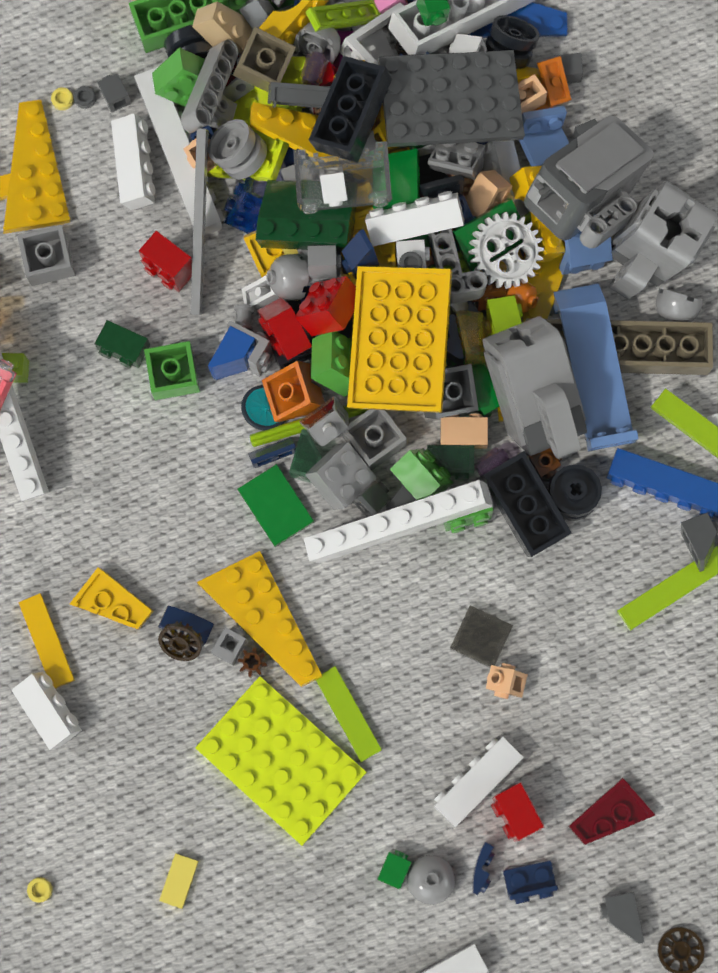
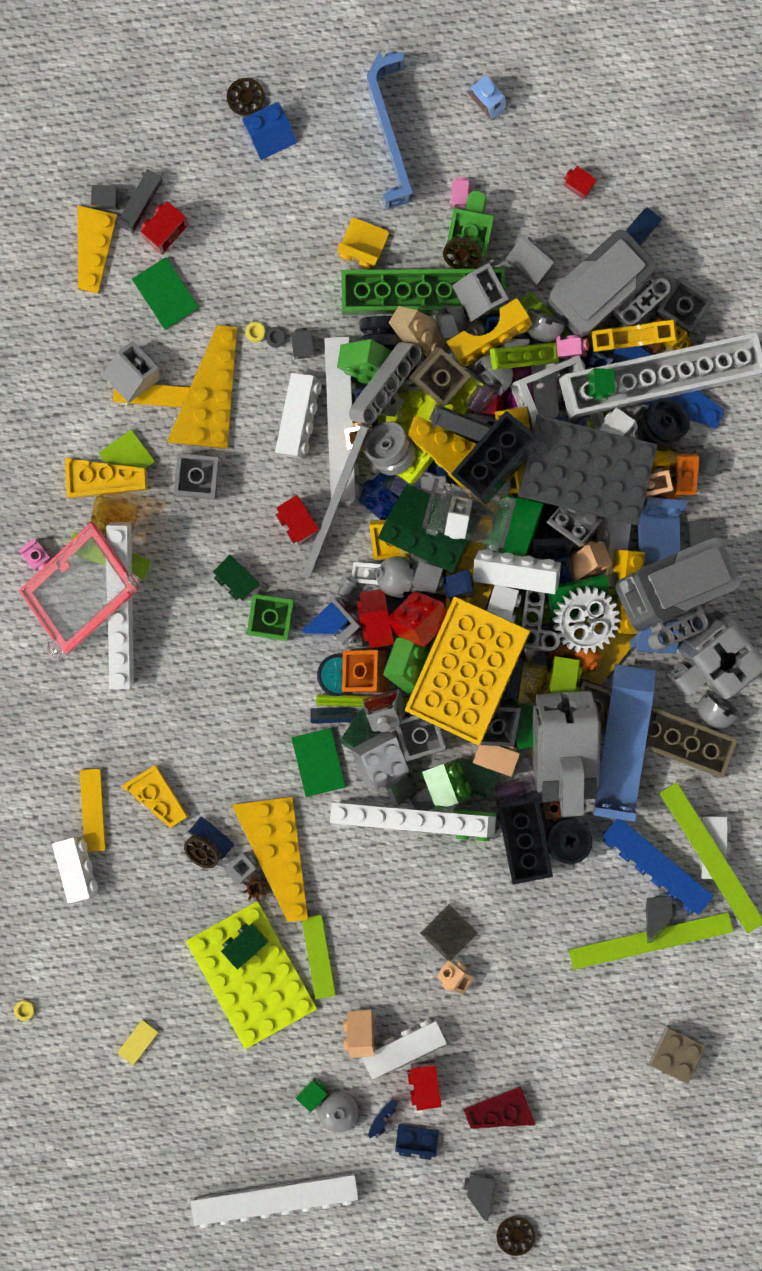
camera: 15 degrees right, 10 degrees up
dark grey tile [399,252,423,268] -> none
none -> dark green brick [221,923,269,970]
none -> light nougat brick [343,1010,375,1058]

